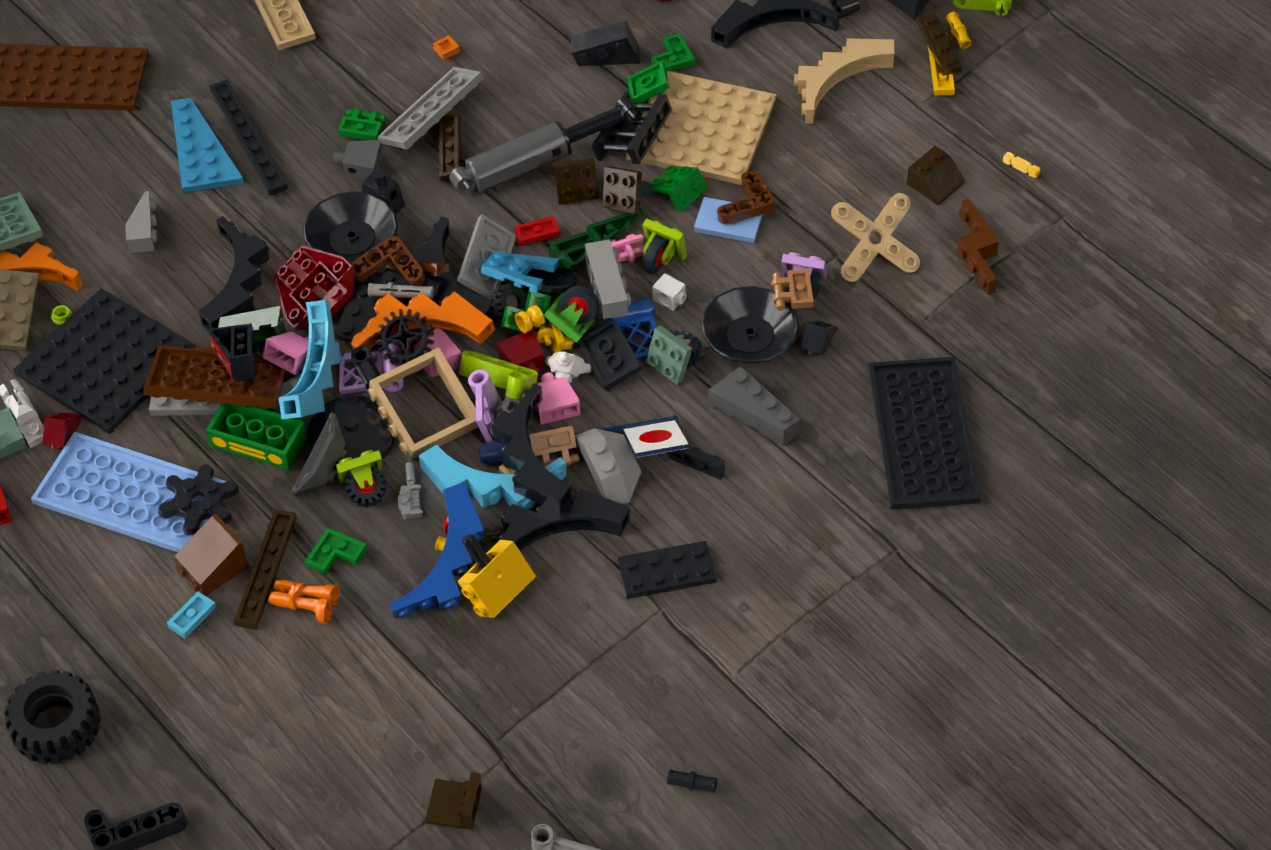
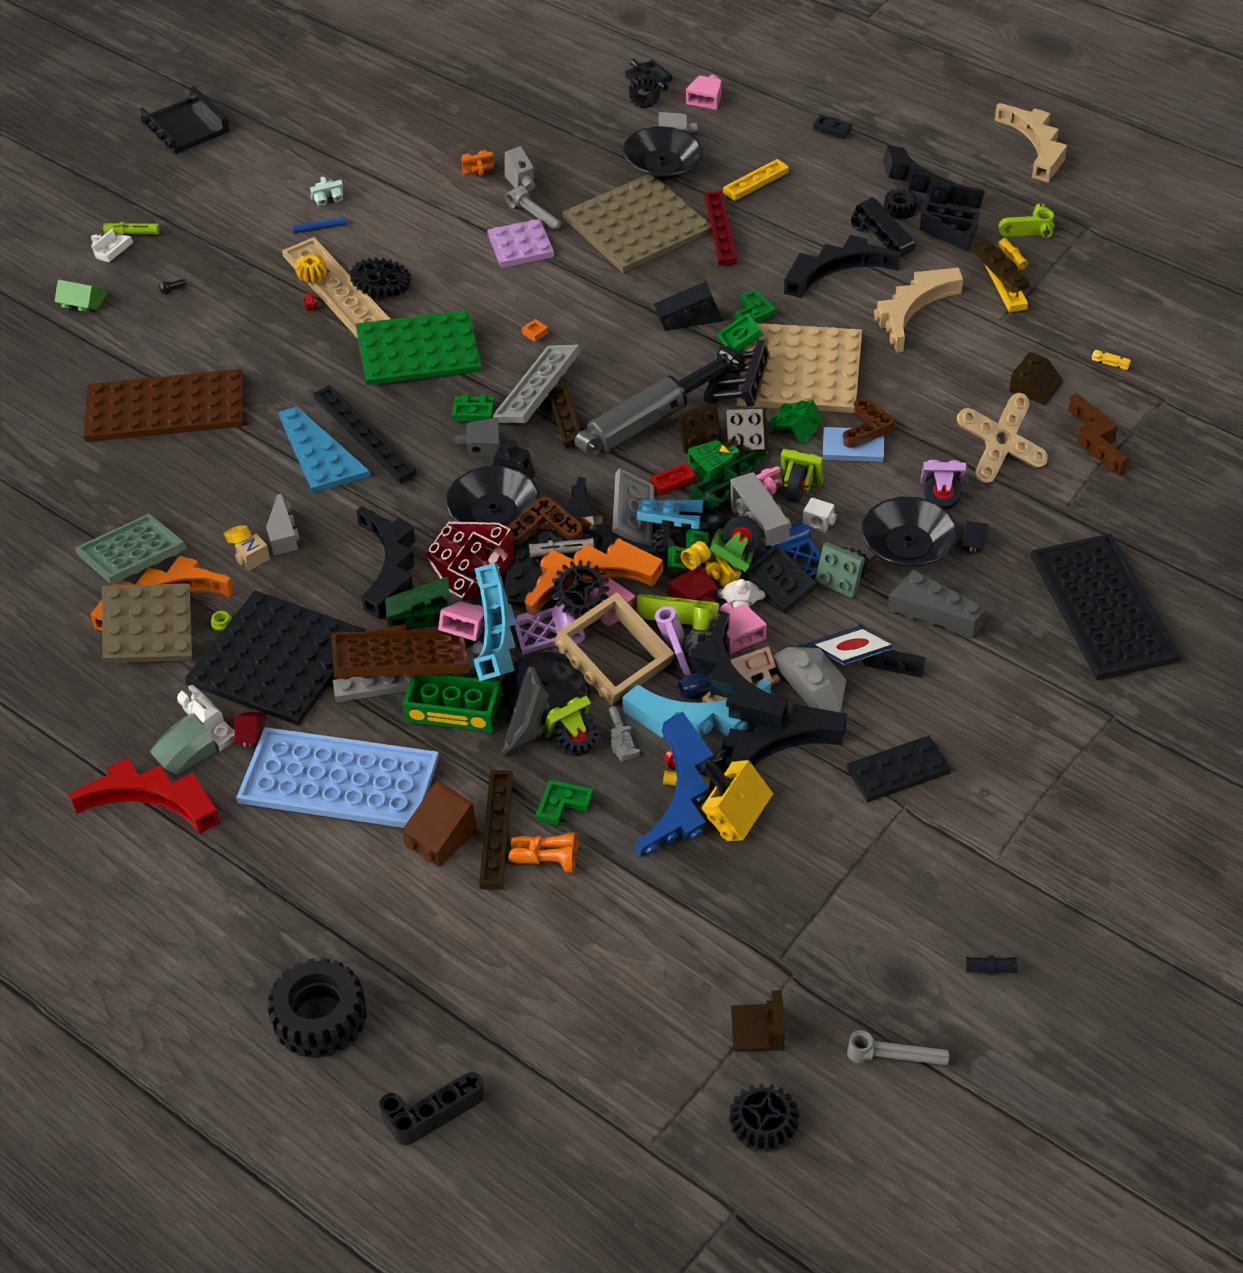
camera: 10 degrees left, 5 degrees down
black plate [158,464,239,536] -> none
medium azure plate [167,591,216,639] -> none
black wedge [209,323,256,381] -> none
black piece [351,346,381,389] -> none
medium nougat plate [771,269,814,311] -> none
none -> yellow beam [223,525,252,543]
none -> tan brick [235,534,270,571]
none -> green plate [355,310,481,385]
none -> green torso [688,440,739,480]

